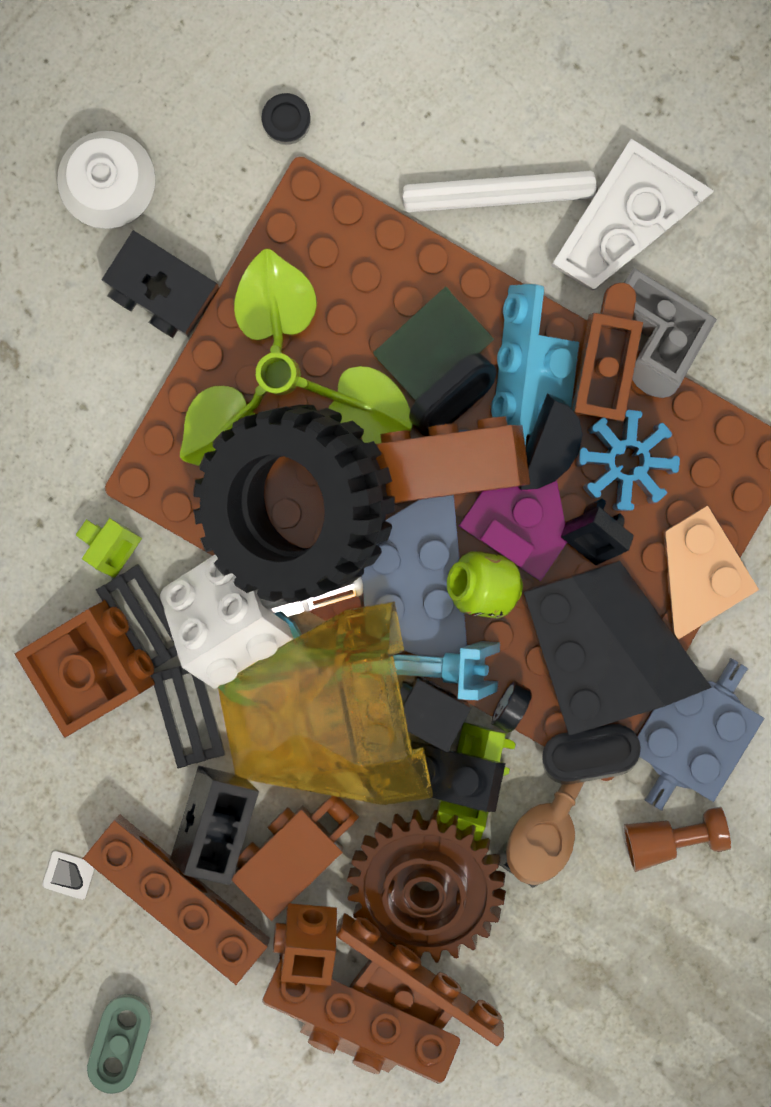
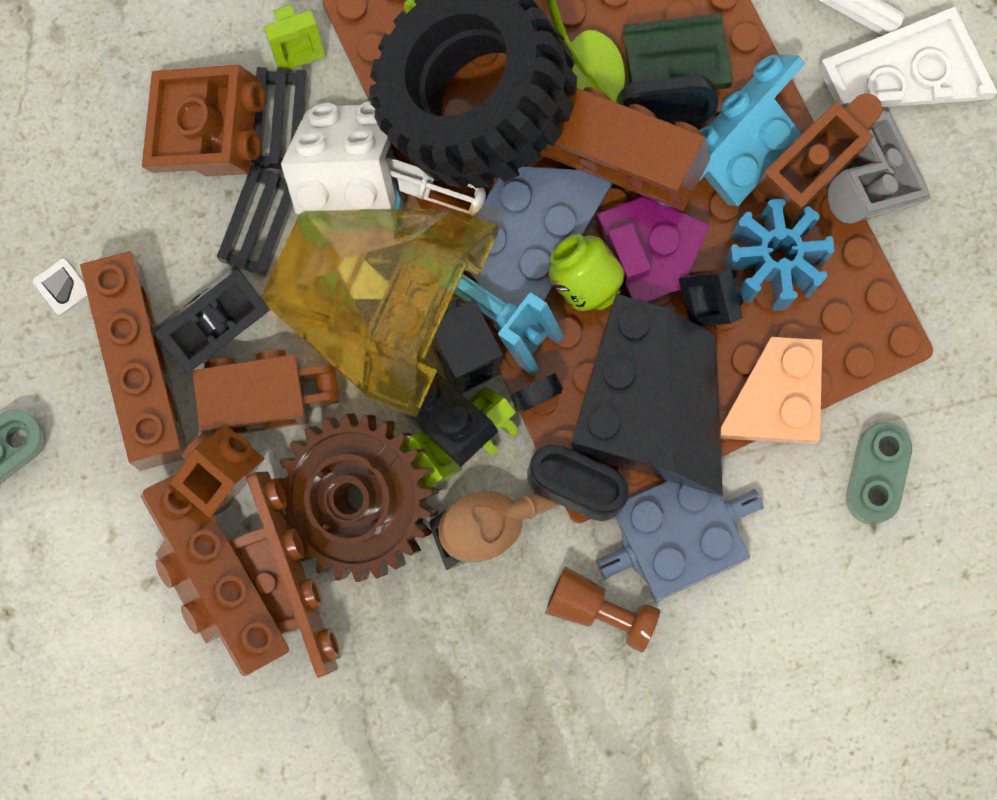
camera: 25 degrees right, 10 degrees down
black tile [518,393,583,490] -> none

